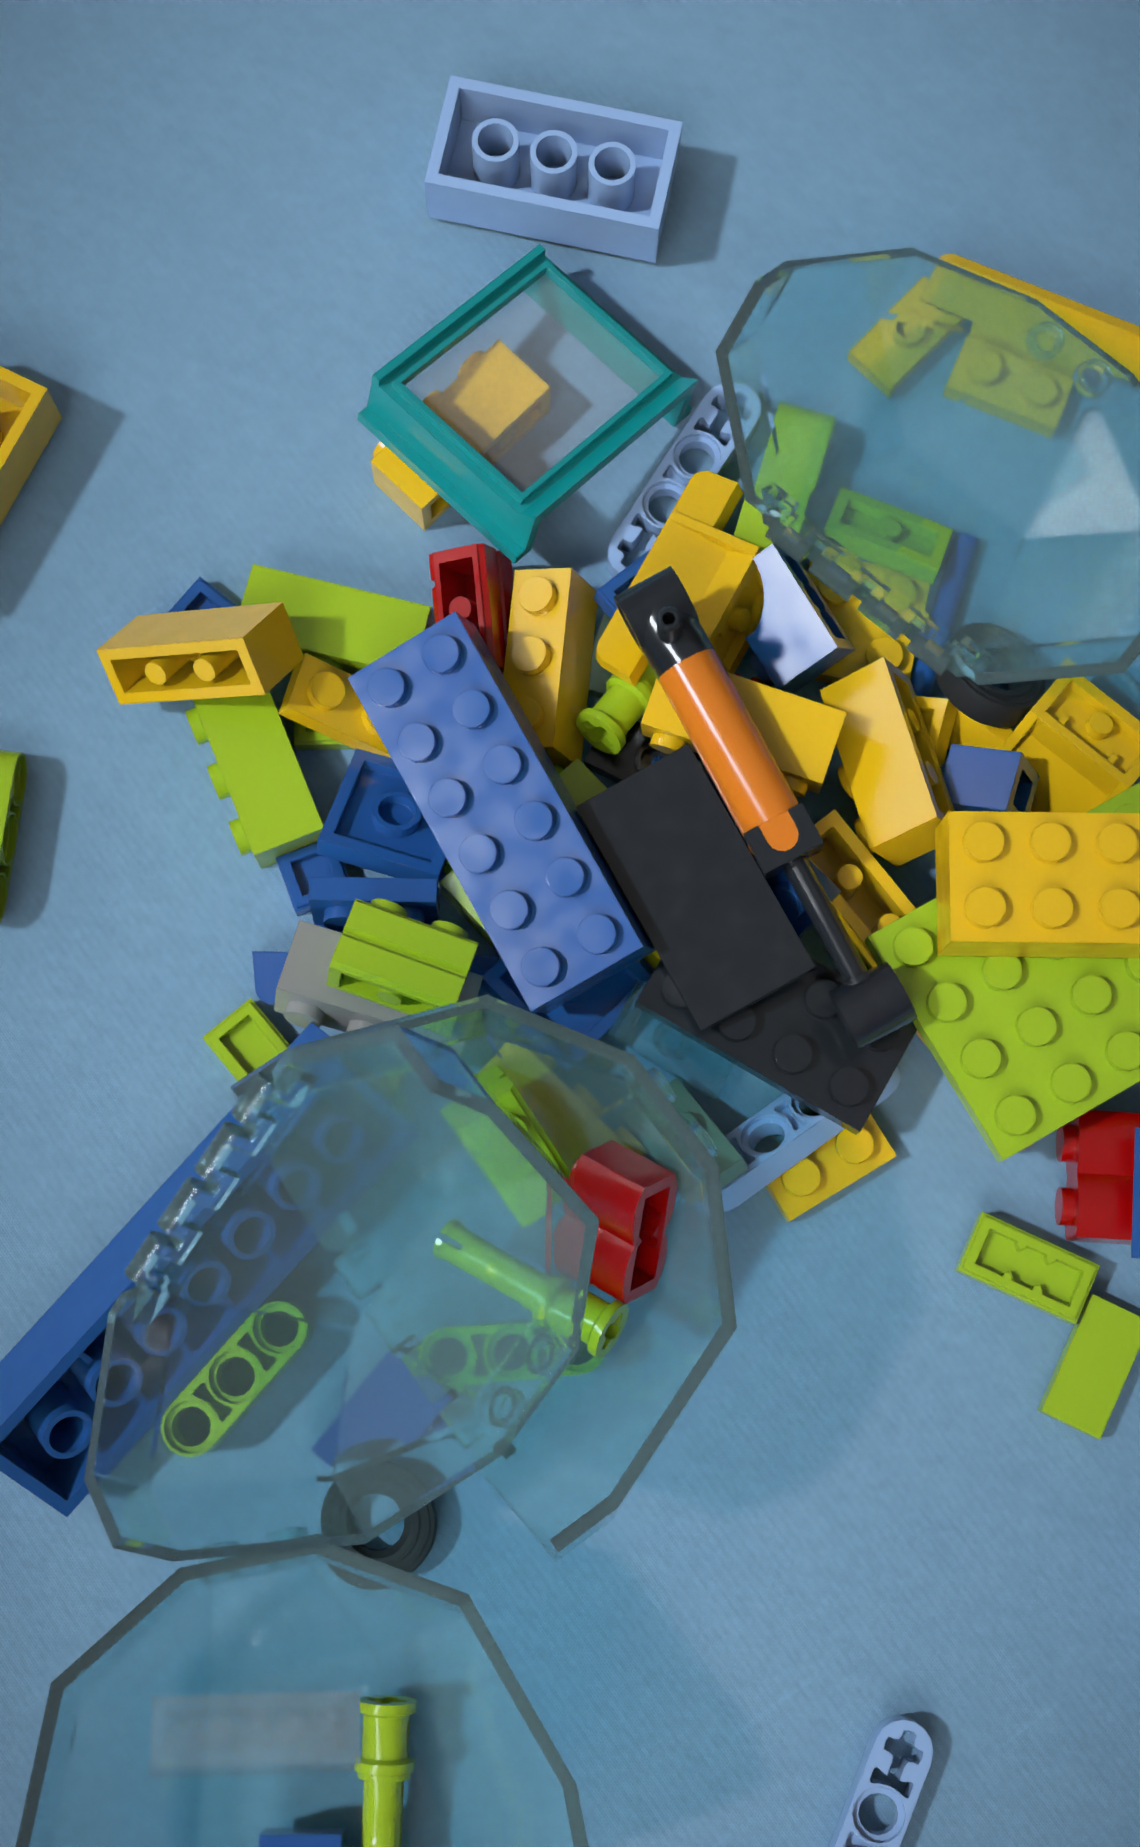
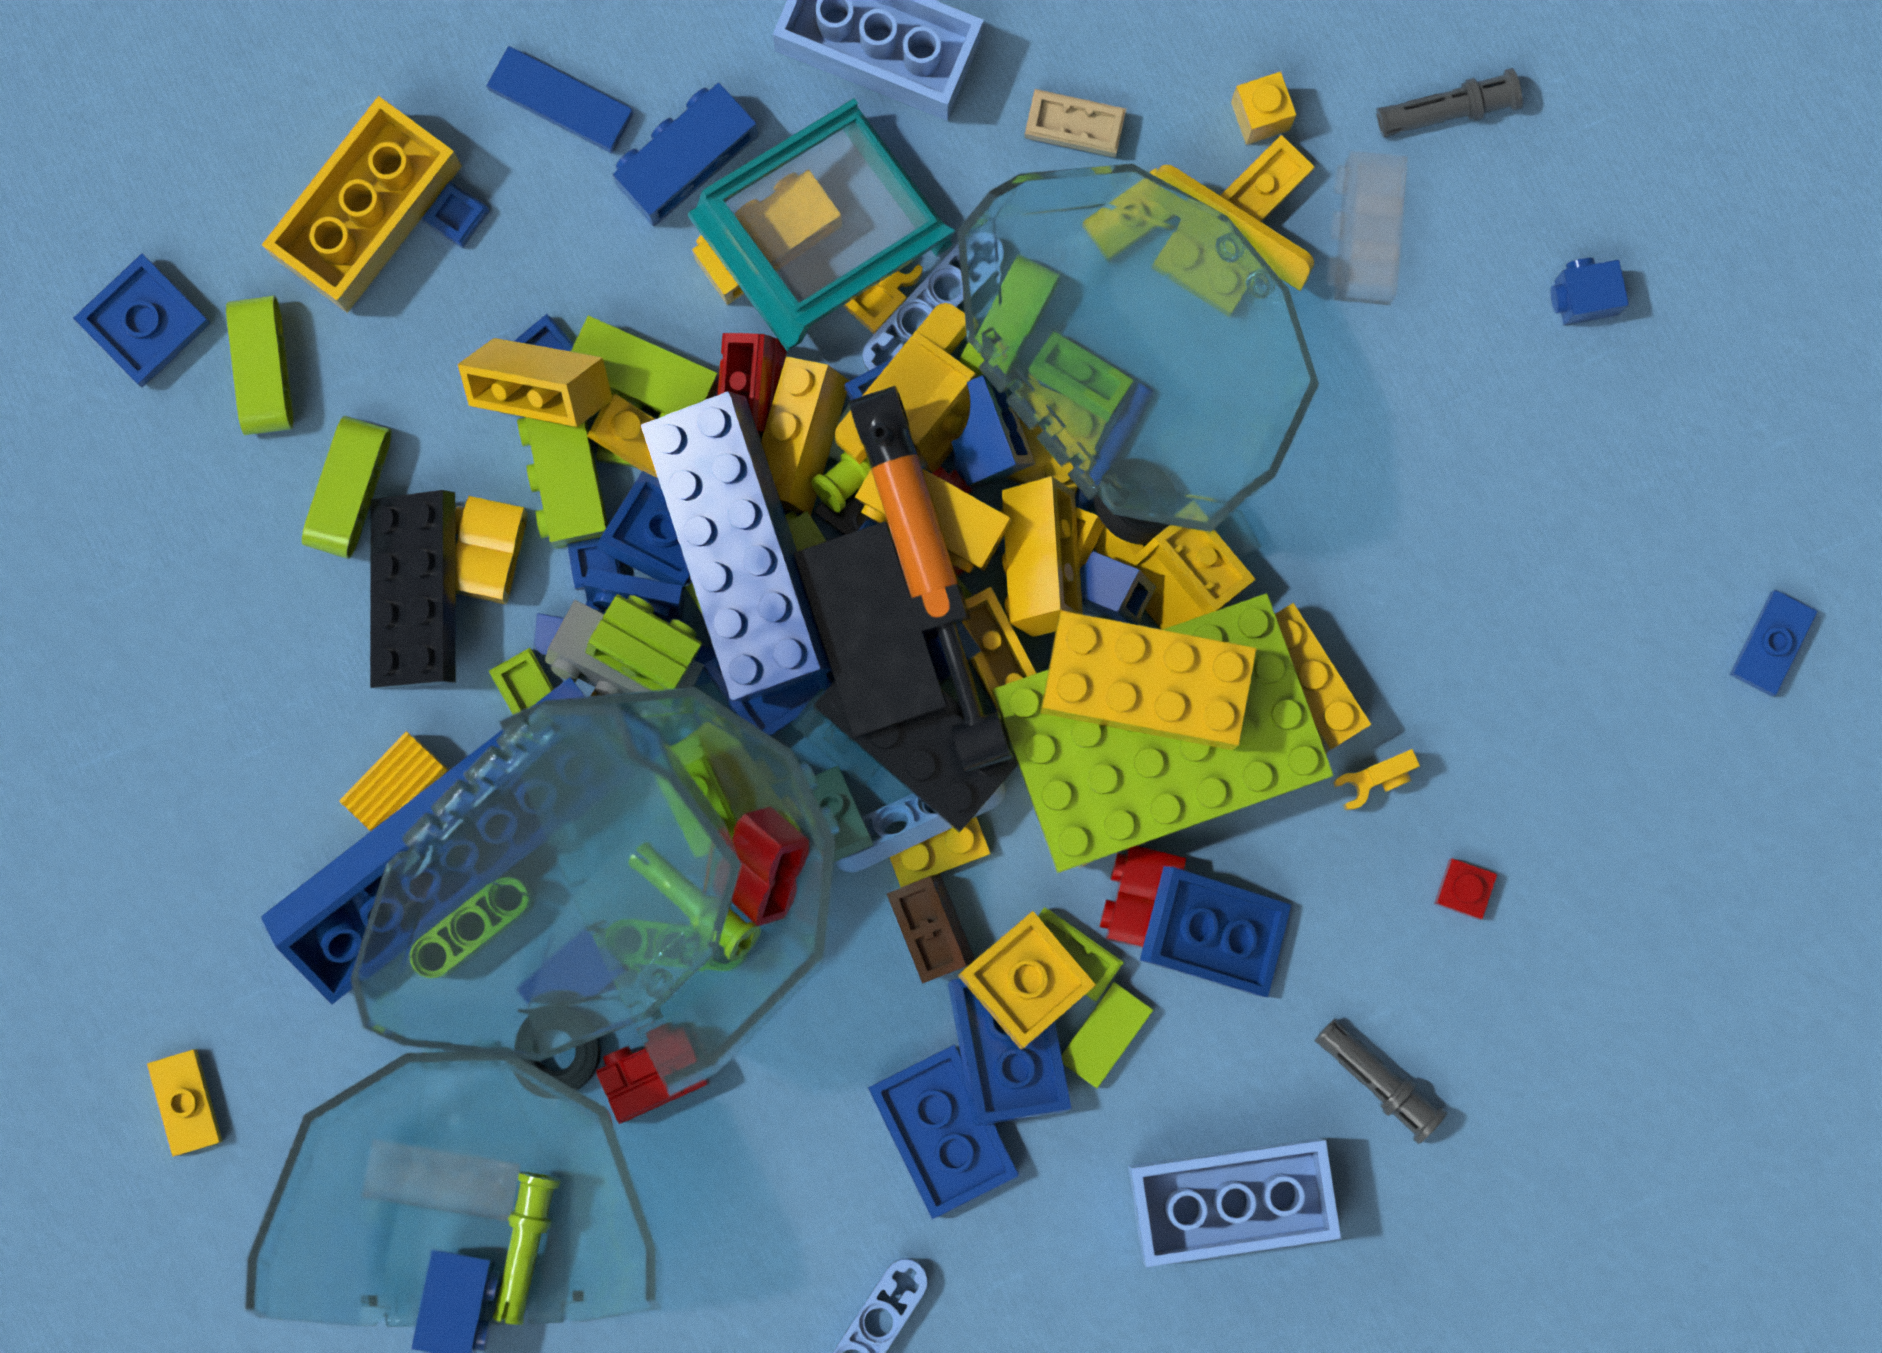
camera: 10 degrees right, 5 degrees up
none -> yellow brick [339,731,449,831]
none -> black plate [370,490,456,689]
none -> blue tile [422,181,490,249]
none -> yellow brick [455,496,528,605]
none -> blue tile [486,45,634,154]
none -> red brick [596,1026,711,1124]
none -> blue brick [612,82,759,227]
none -> yellow plate [843,264,923,334]
none -> blue plate [868,1044,1019,1219]
none -> reddish brown hinge [887,874,975,984]
none -> blue plate [948,979,1072,1126]
none -> yellow plate [958,911,1096,1050]
none -> tan plate [1024,89,1126,158]
none -> yellow plate [1220,135,1315,222]
none -> yellow brick [1231,71,1296,145]

